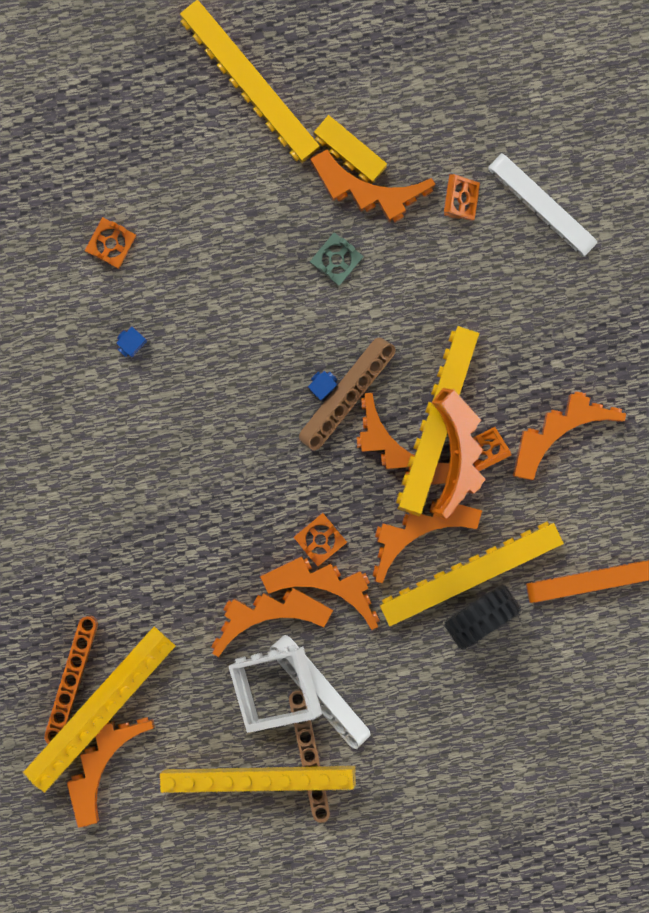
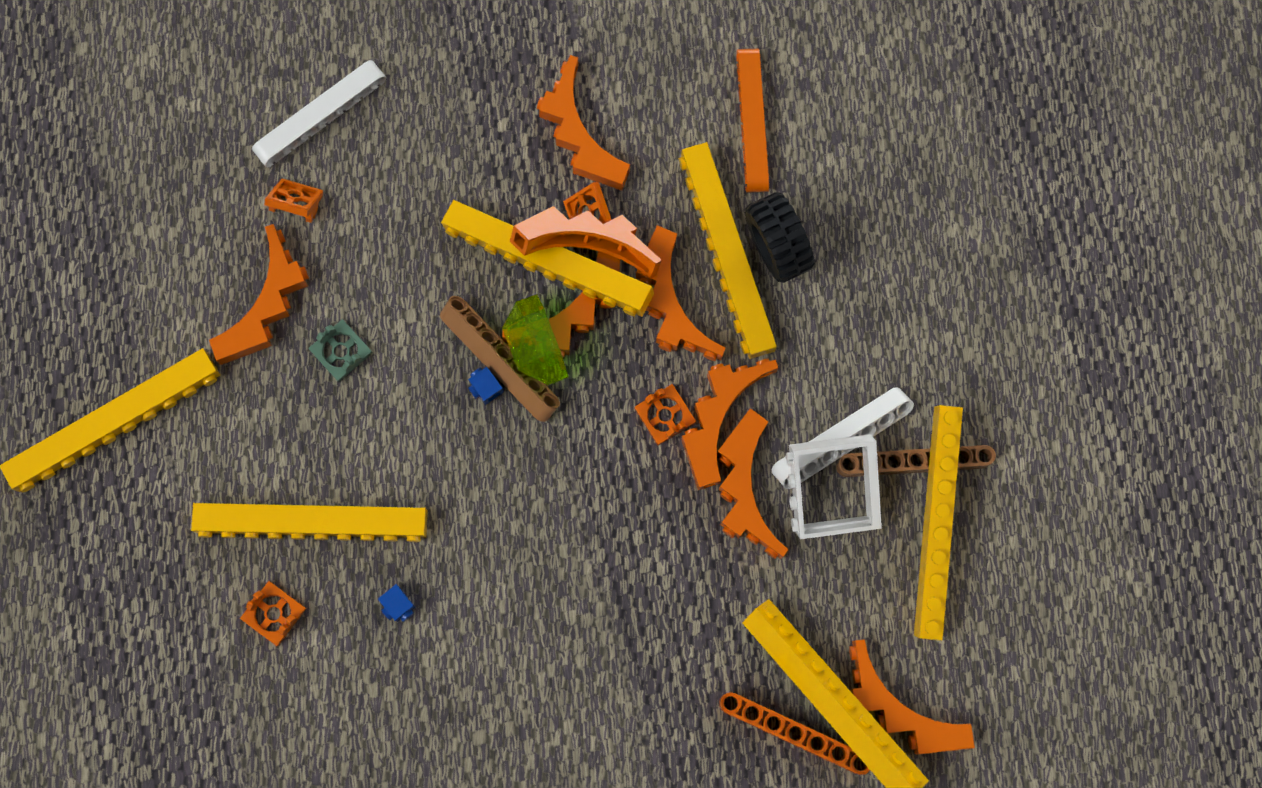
camera: 85 degrees left, 10 degrees down
yellow brick [314,115,387,184] -> none
none -> yellow brick [191,503,428,542]
none -> clear neon green wedge [502,294,569,385]

